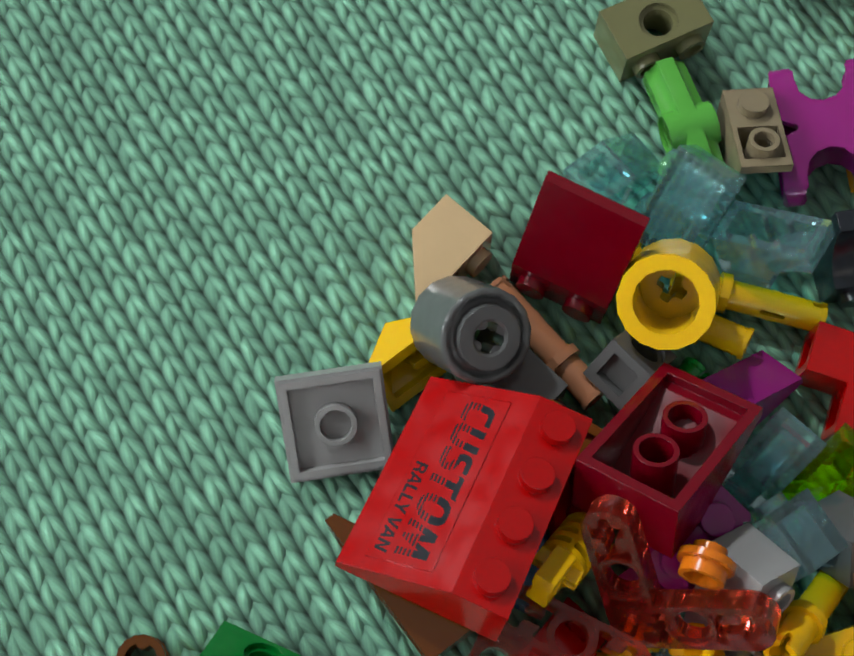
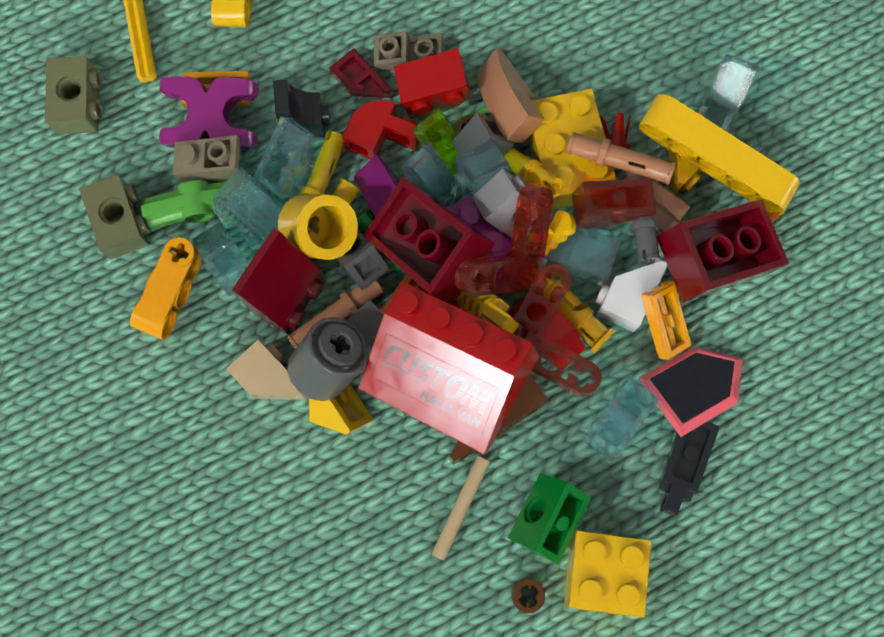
camera: 85 degrees left, 5 degrees up
light grey tile [274,361,394,483] -> none
orange plate [676,539,737,590] -> none
none -> light orange piece [130,237,203,340]
none -> tan bar [431,456,490,561]

